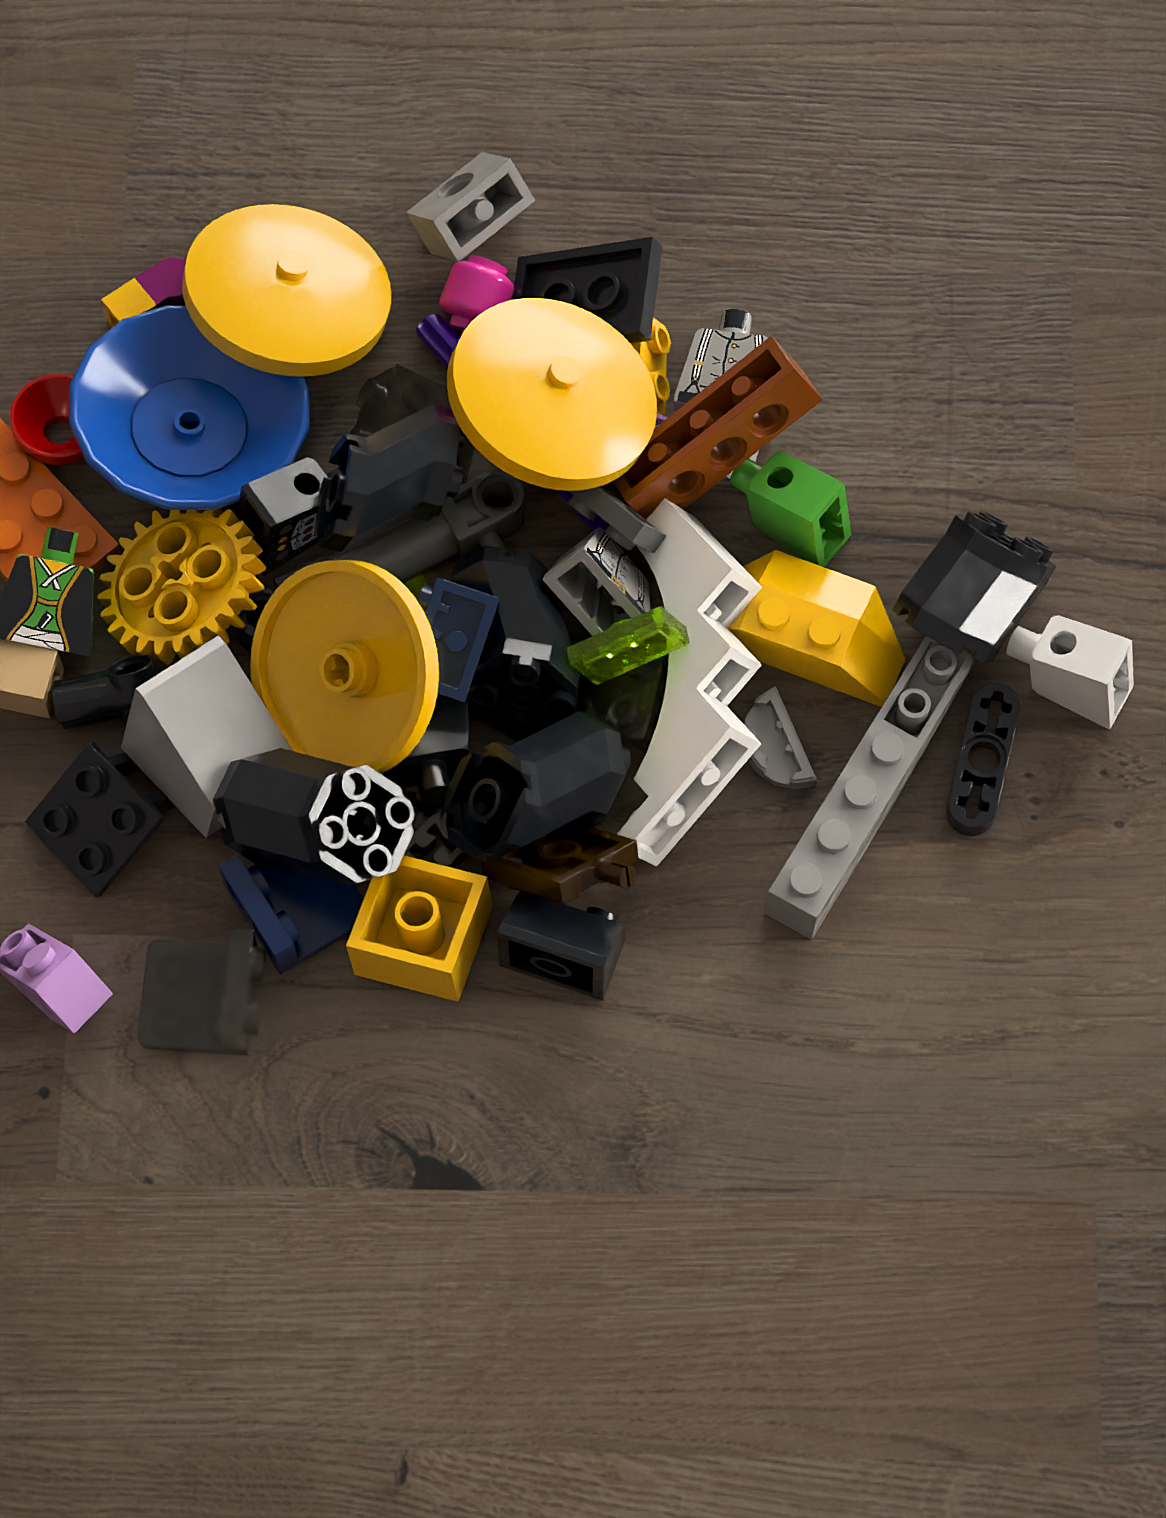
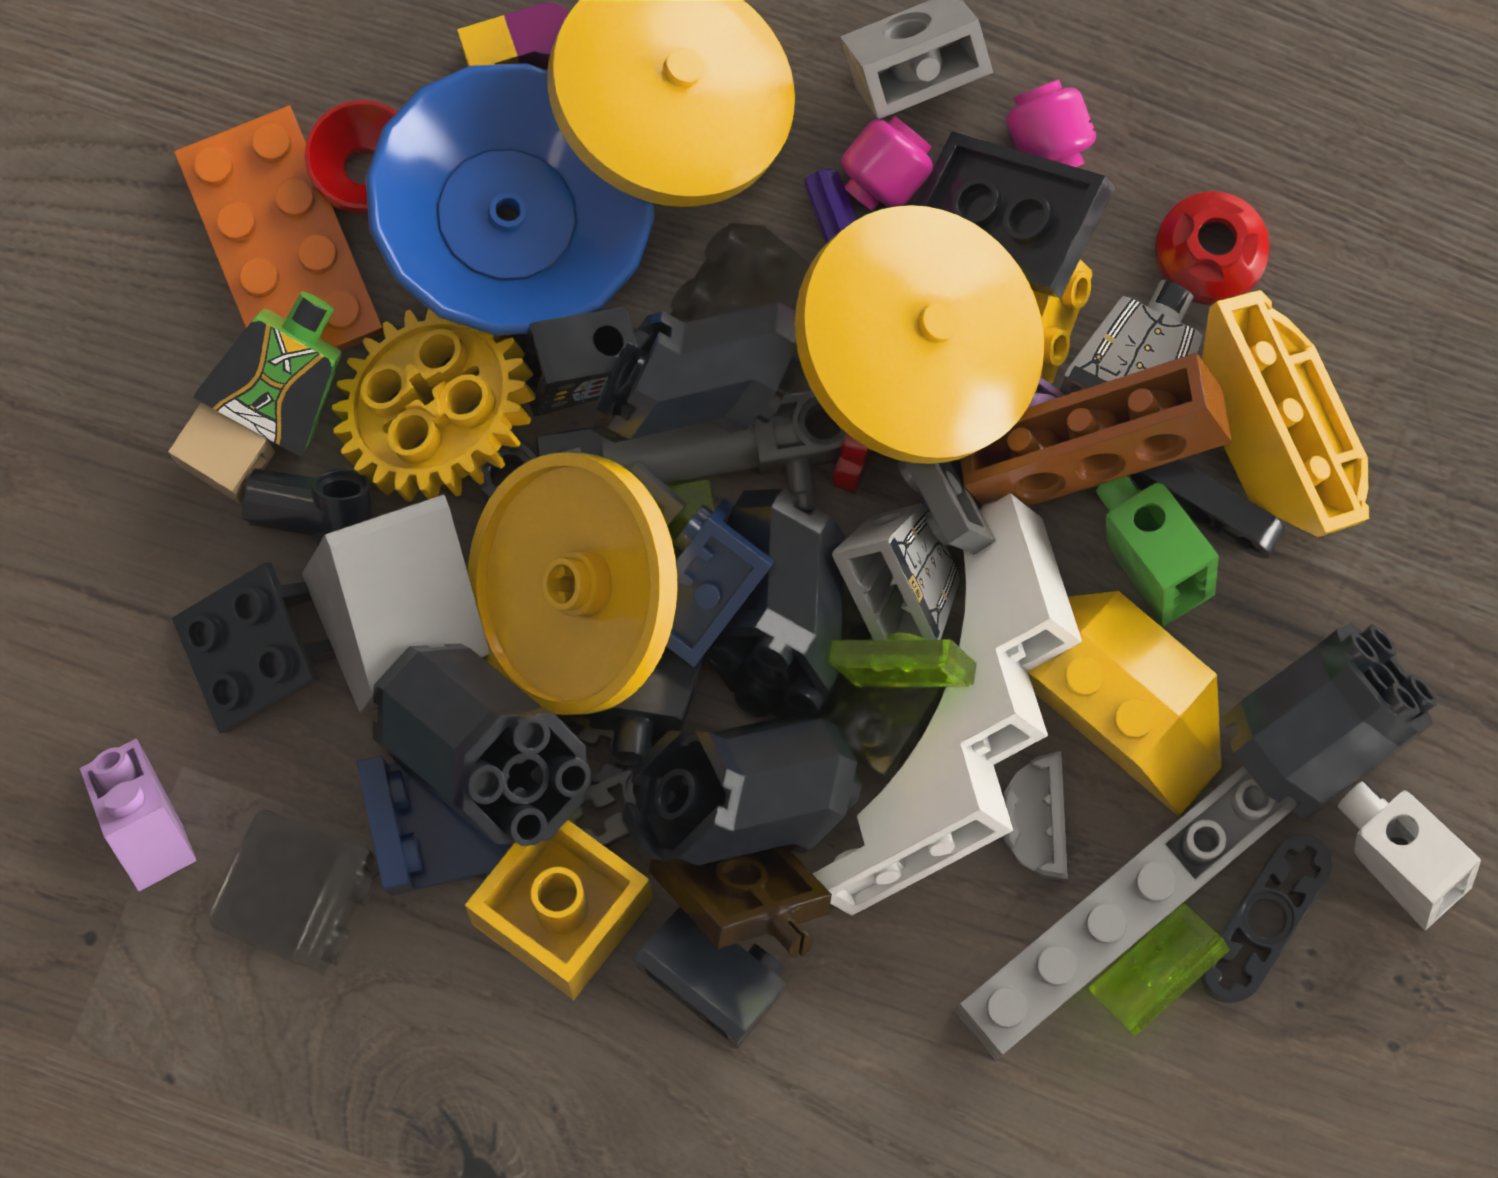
camera: 20 degrees right, 10 degrees up
none -> red tile [832,434,874,494]
none -> dark pink head [1006,79,1096,167]
none -> clear neon green plate [1088,902,1230,1037]
none -> black beam [1131,459,1285,559]
none -> red piece [1155,191,1269,305]
none -> yellow wedge [1202,290,1369,537]

